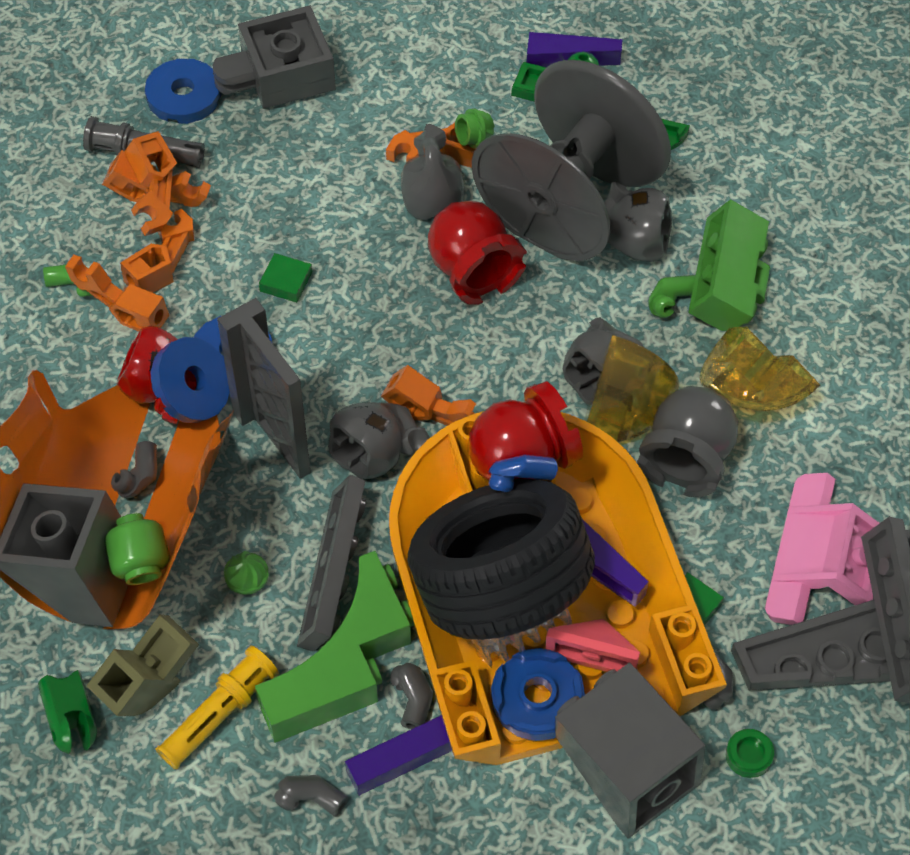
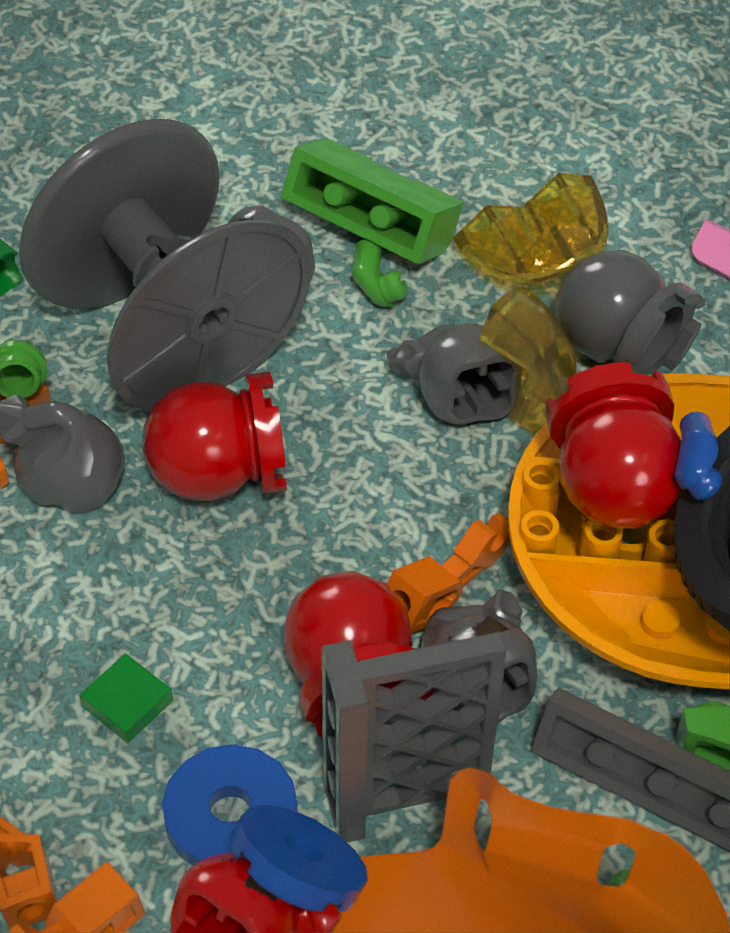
camera: 70 degrees left, 5 degrees down
none -> red tile [283,571,434,738]

